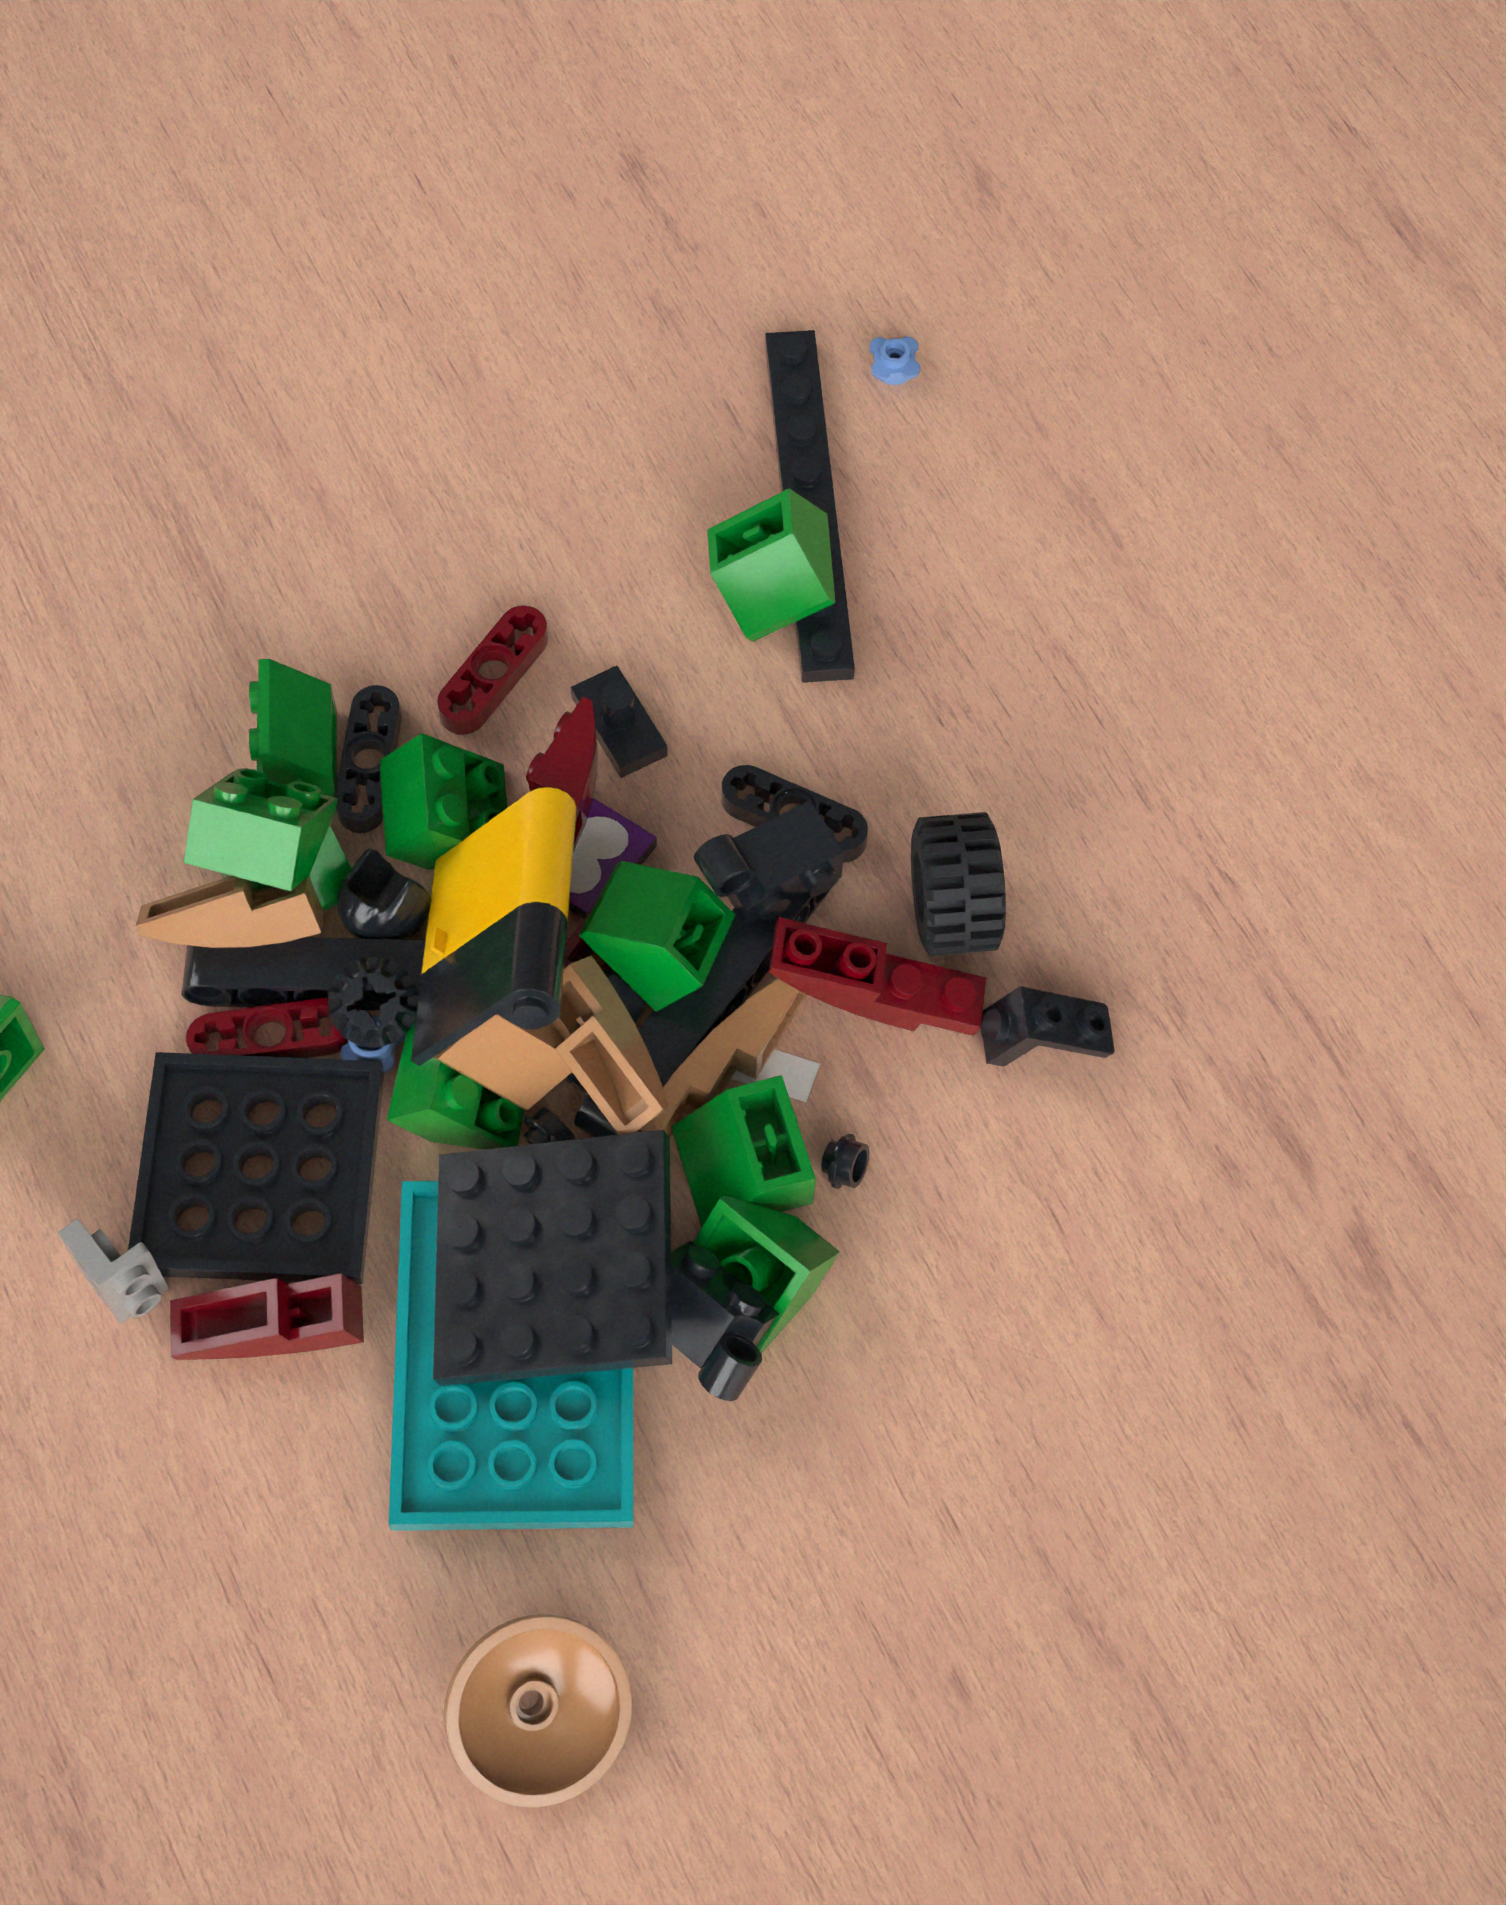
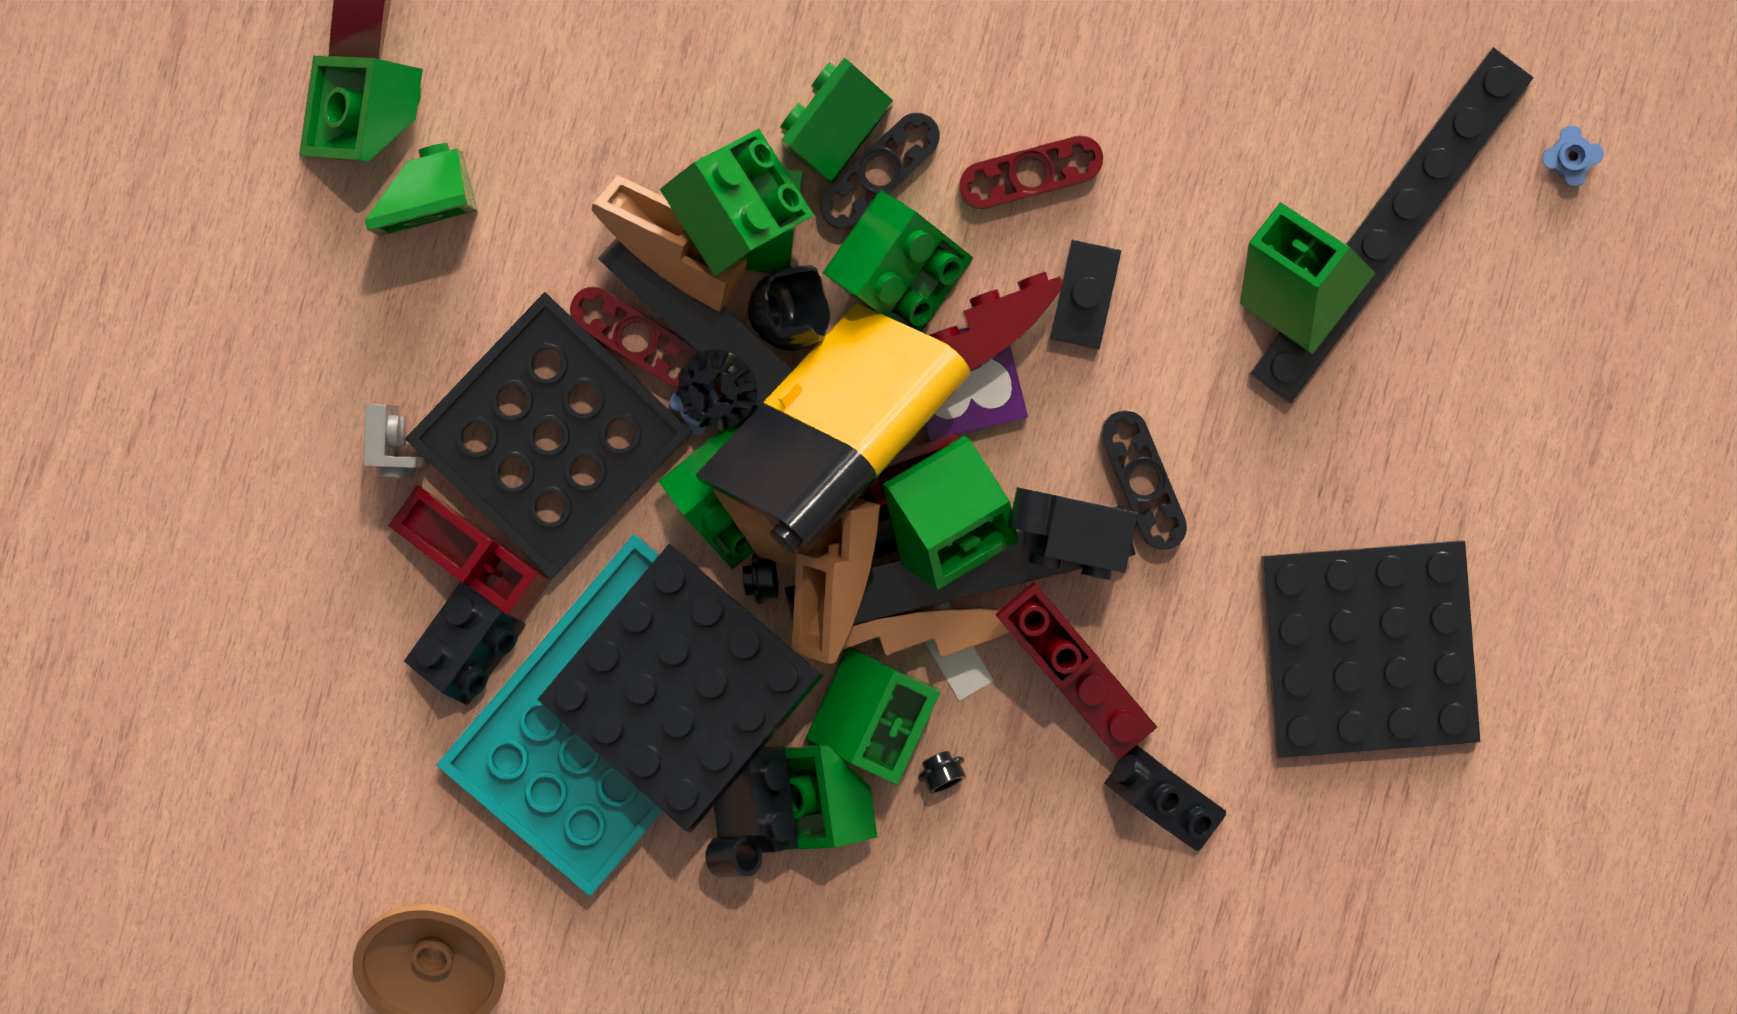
camera: 40 degrees right, 25 degrees up
black tyre [911,812,1006,956] -> none
none -> black bracket [404,582,525,705]
none -> black plate [1261,540,1481,758]

